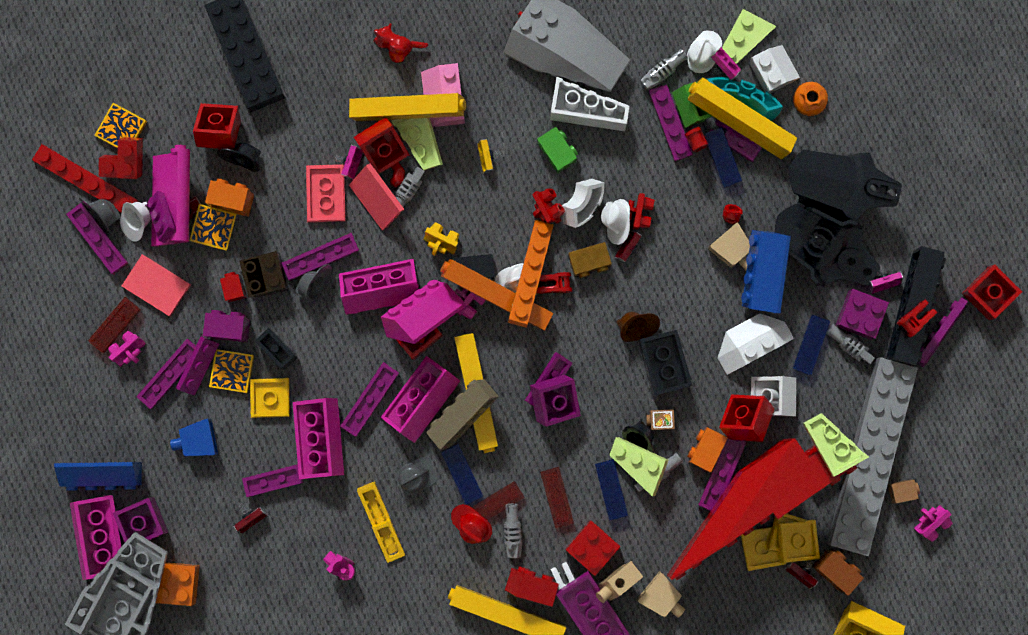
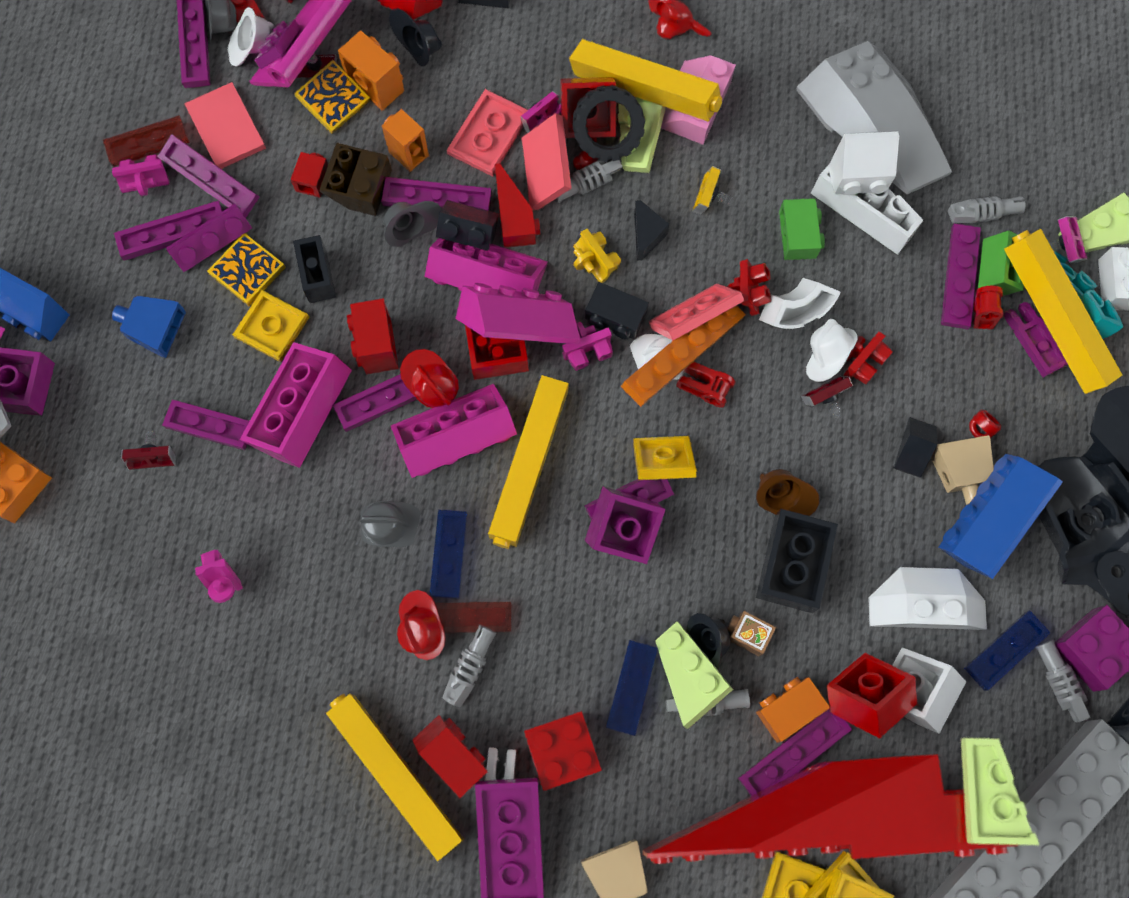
camera: 25 degrees right, 10 degrees down
magenta brick [203,310,250,342] -> none
yellow slope [357,481,405,563] -> none
dark tan brick [426,379,499,450] -> none
orange brick [440,259,553,330] -> none
clear red plate [540,467,574,528] -> none
pearl gold brick [568,242,612,278] -> none
tan torso [596,561,643,603] -> none
white piece [687,30,722,73] -> none
clear blue plate [704,127,742,188] -> none
none -> magenta plate [158,135,260,218]
none -> red brick [347,298,399,374]
none -> orange brick [382,109,429,172]
none -> red piece [400,349,459,408]
none -> black brick [436,200,499,251]
none -> red slope [495,163,540,248]
none -> black tyre [572,85,645,161]
none -> yellow tile [633,436,696,480]
none -> black slope [634,200,669,261]
none -> coral tile [649,283,744,340]
none -> white slope [828,131,899,195]
none -> black slope [893,417,937,478]

